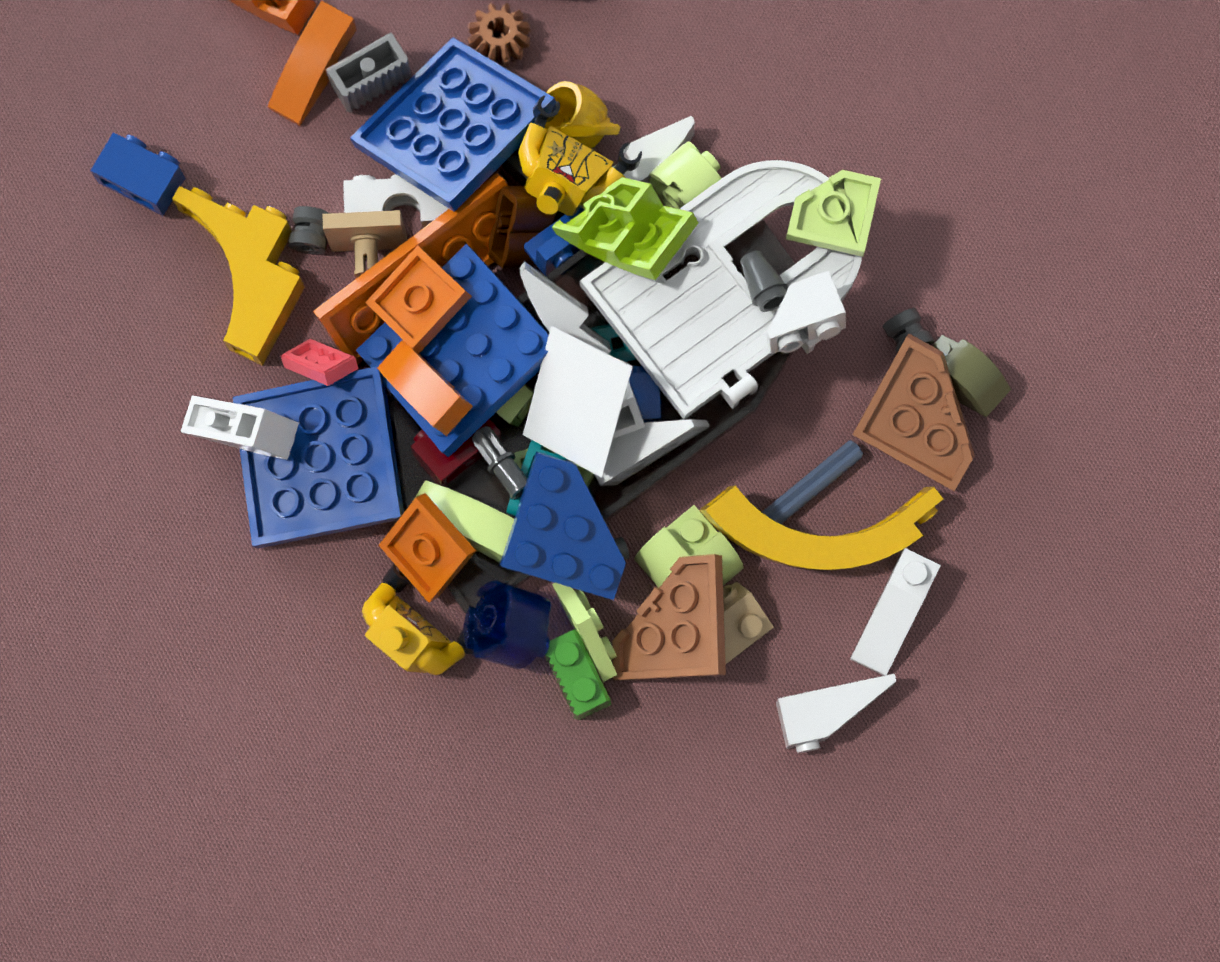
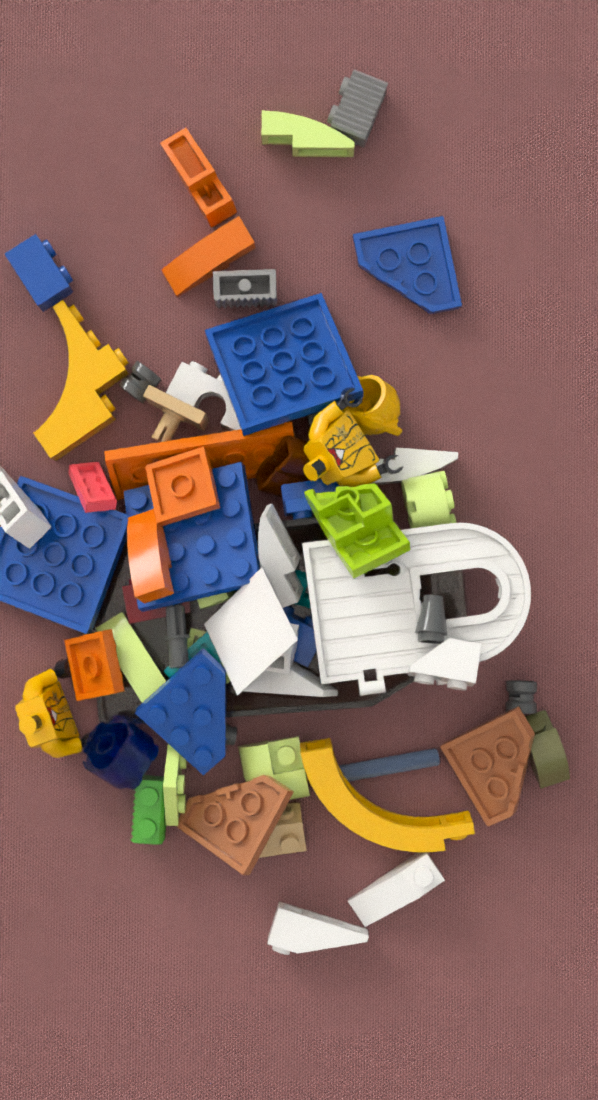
camera: 30 degrees right, 10 degrees up
nougat gear [468,2,530,68] -> none
yellowish green plate [786,170,881,257] -> none

